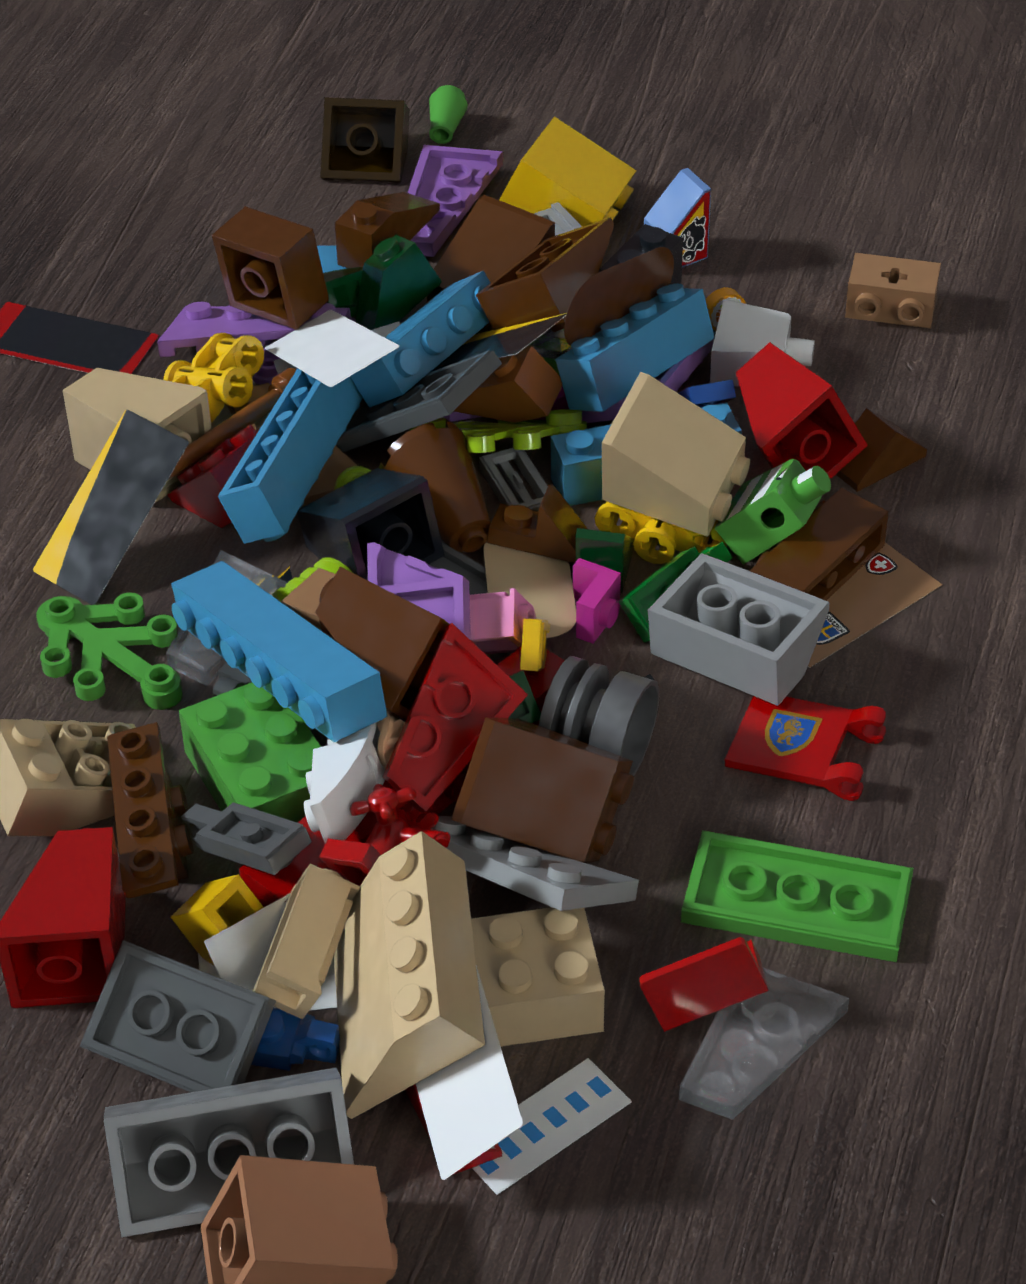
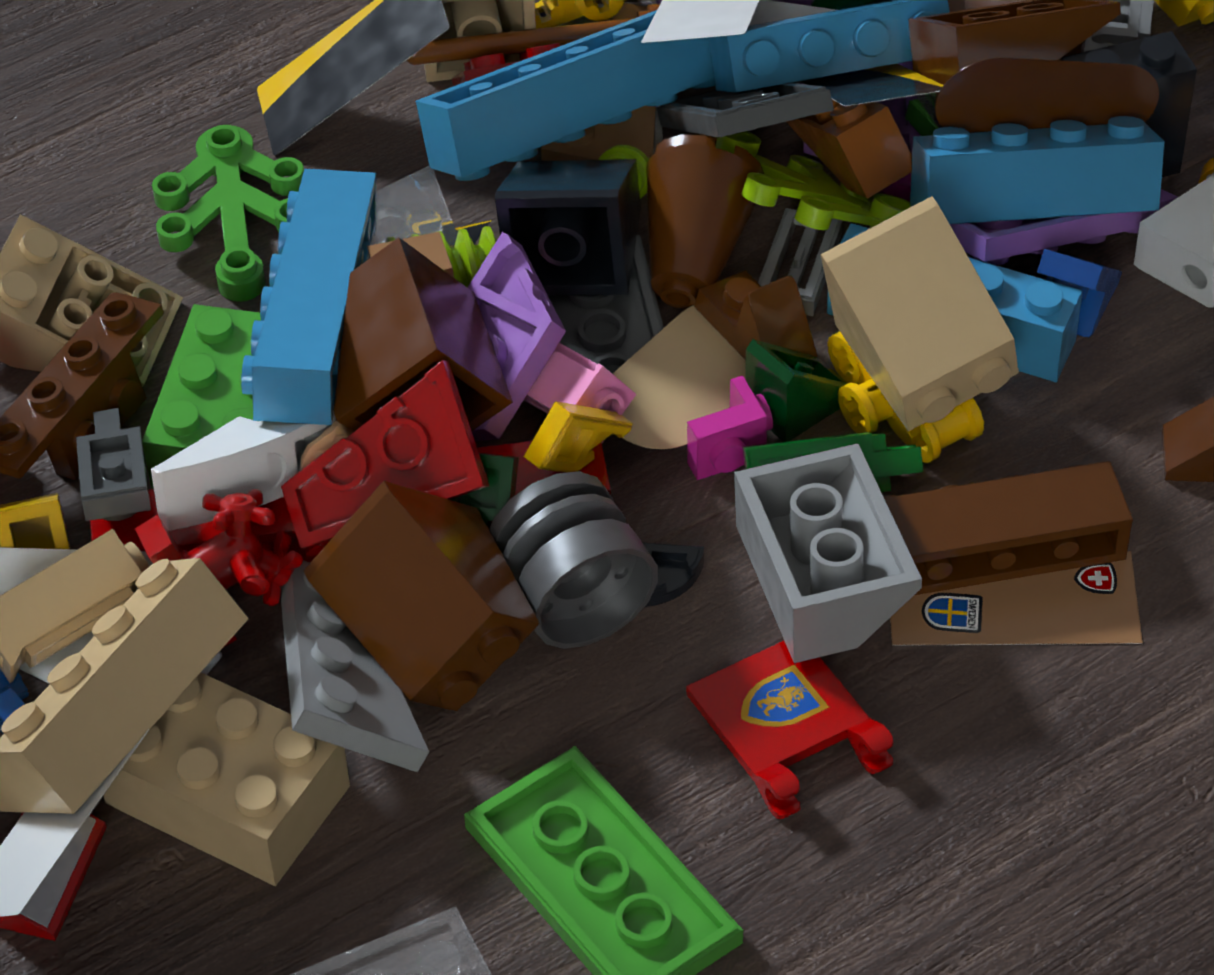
camera: 40 degrees right, 5 degrees up
white sticker [472,1058,632,1195] -> none
red panel [639,937,769,1032] -> none
bright green torso [714,459,831,564] -> none
red slope [736,342,868,479] -> none

